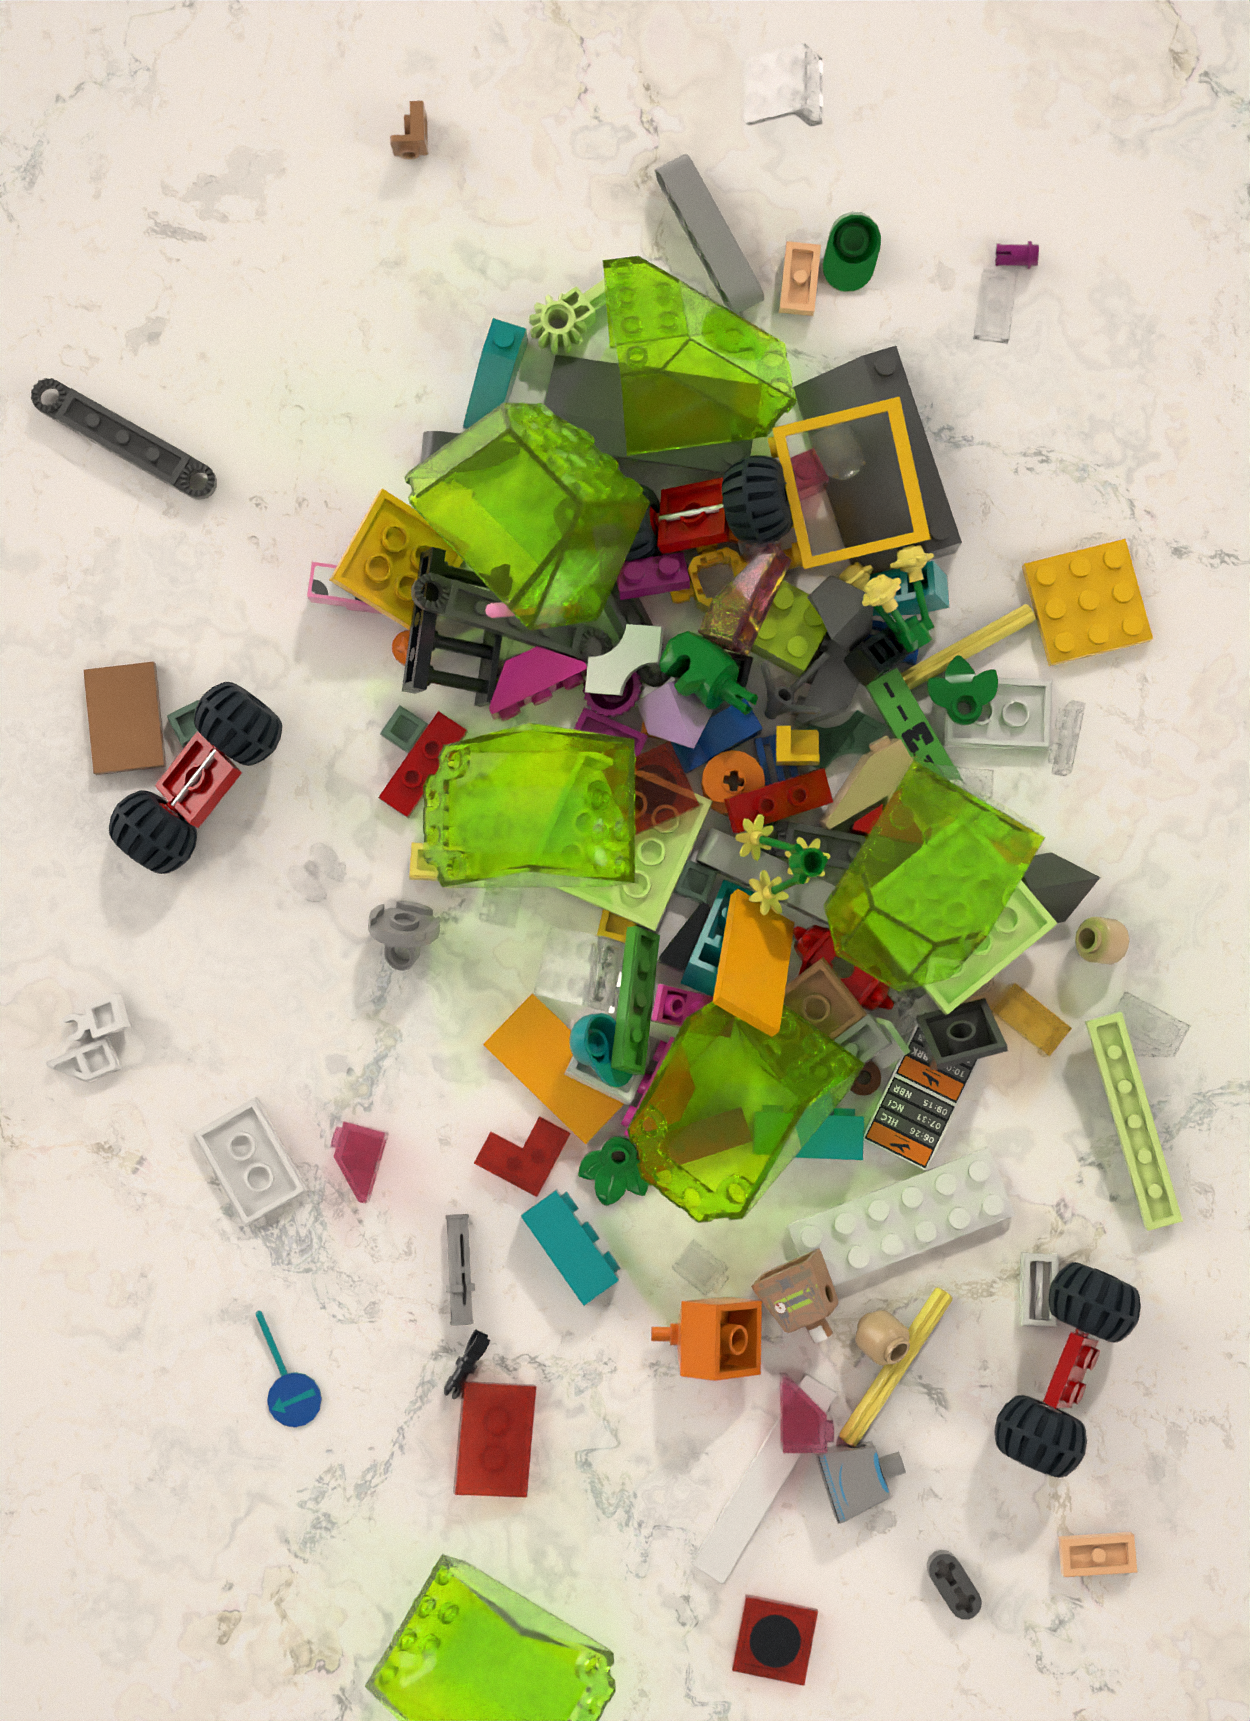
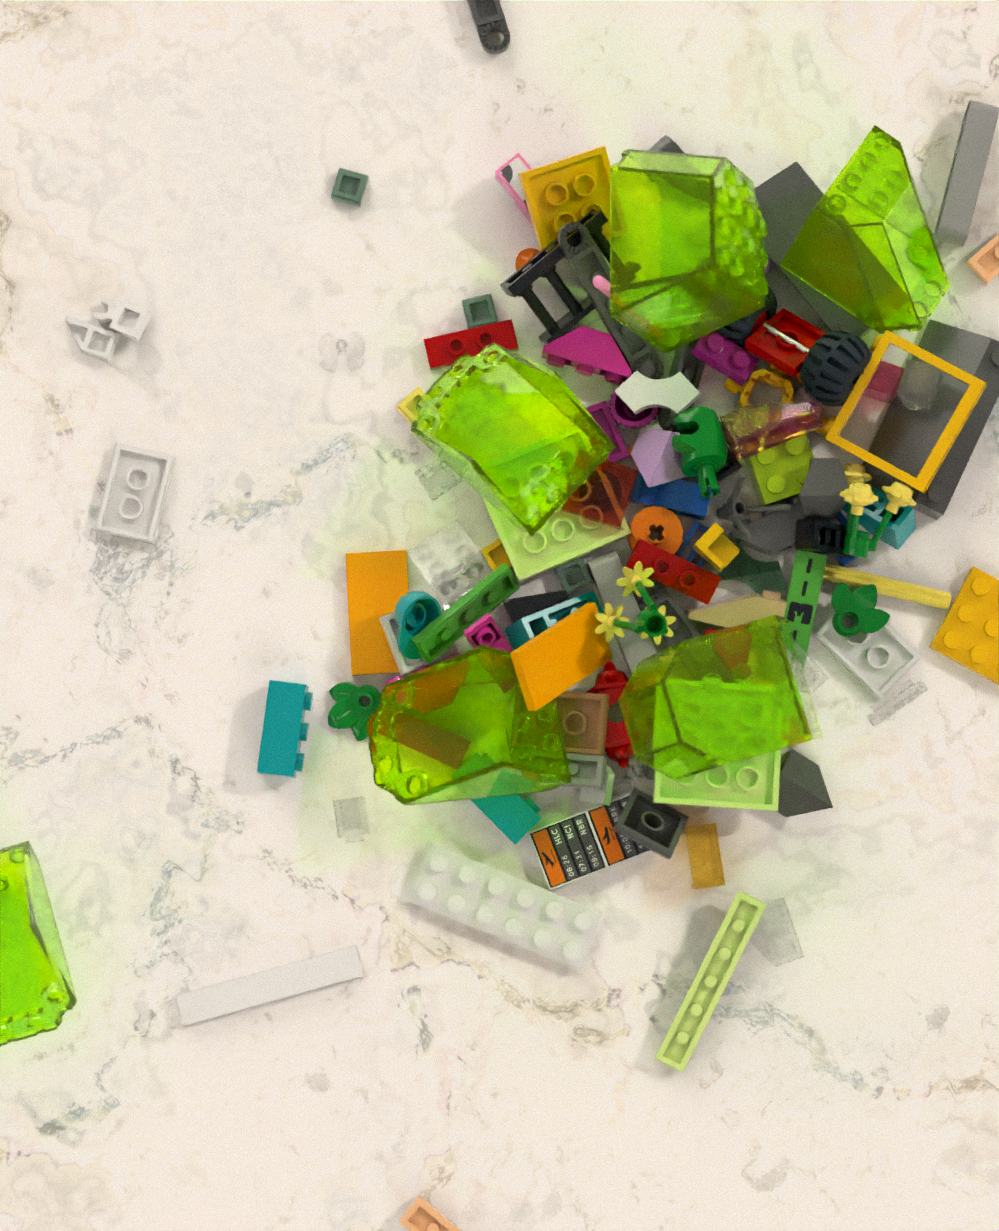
camera: 40 degrees right, 0 degrees up
medium nougat tile [83,661,166,775] -> none
black plate [109,682,282,874] -> none
blue piece [256,1310,322,1428] -> none
clear pink slope [331,1121,389,1204] -> none
light grey tile [368,901,441,971] -> none
black piece [444,1329,490,1399] -> none
light grey pin [445,1214,475,1326] -> none
clear red tile [453,1381,537,1498] -> none
teal slope [463,318,528,438] -> none
clear red tile [474,1116,571,1197] -> none
yellowish green gear [529,268,632,355] -> none
orange piece [651,1297,762,1381] -> none
clear red tile [732,1594,818,1686] -> none
medium nougat torso [751,1248,838,1343] -> none
clear pink slope [780,1373,834,1453] -> none
light grey torso [814,1442,906,1524] -> none
light yellow axle [839,1287,953,1447] -> none
reddish brown plate [845,1061,881,1096] -> none
tan head [855,1310,910,1365] -> none
dark grey beam [927,1550,982,1619] -> none
black plate [994,1262,1141,1478] -> none
white tile [1019,1252,1059,1328] -> none
tan head [1075,917,1129,965] -> none

